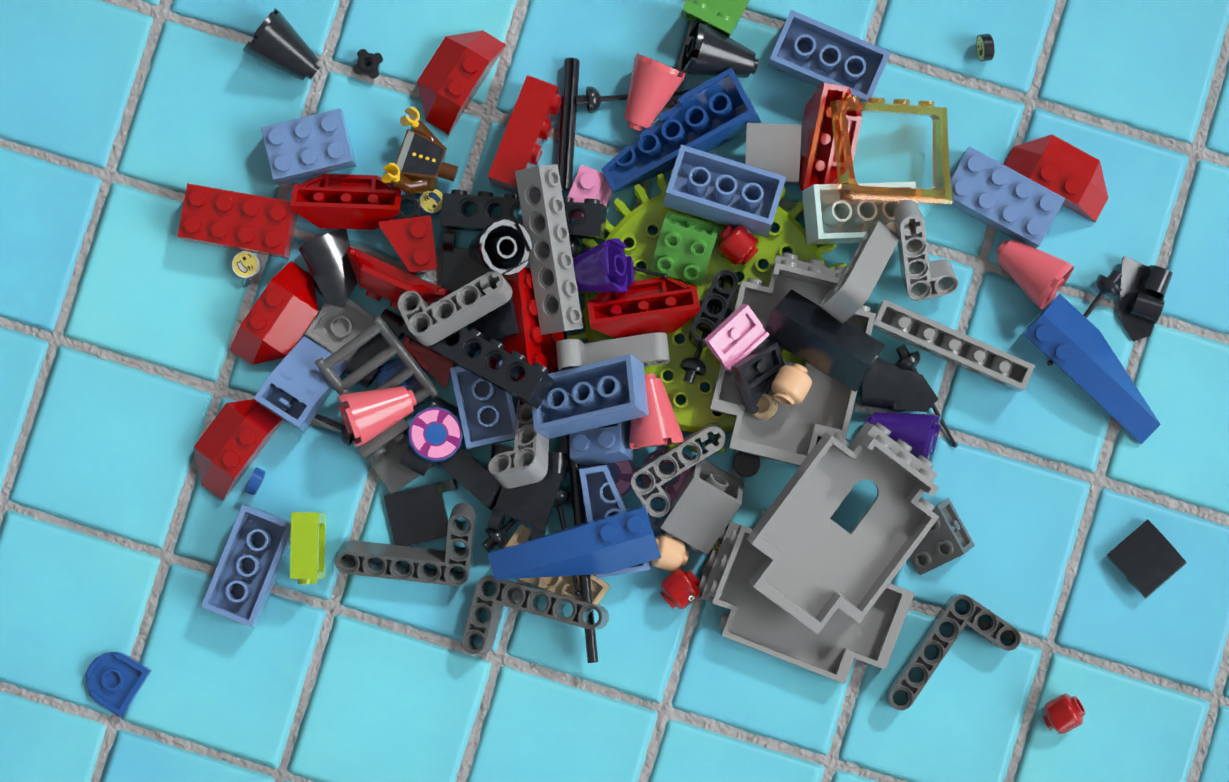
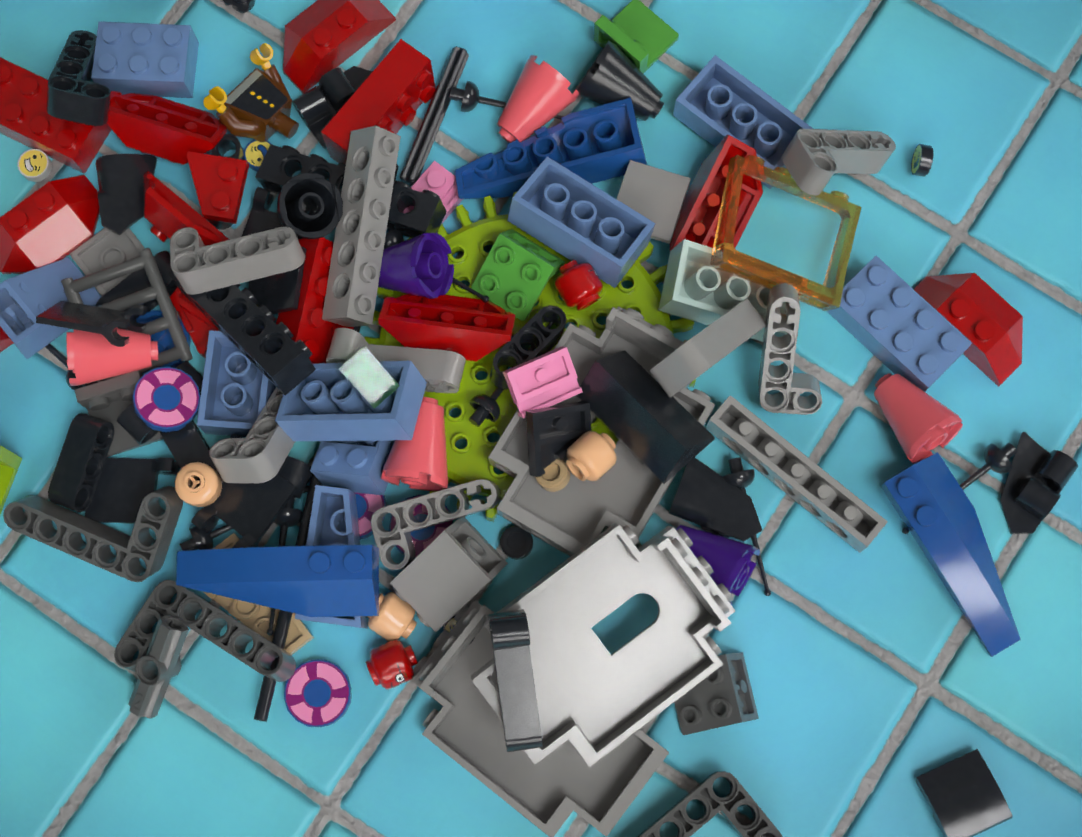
camera: 15 degrees right, 10 degrees down
none -> black flag [36,301,147,347]
none -> black beam [46,30,110,126]
none -> black beam [48,413,115,512]
none -> dark grey piece [128,615,189,719]
none -> light nougat head [175,462,222,507]
none -> tile [284,660,352,727]
none -> black panel [292,66,373,149]
none -> clear green slope [336,346,400,409]
none -> beam [488,609,543,752]
none -> light grey beam [782,129,896,196]

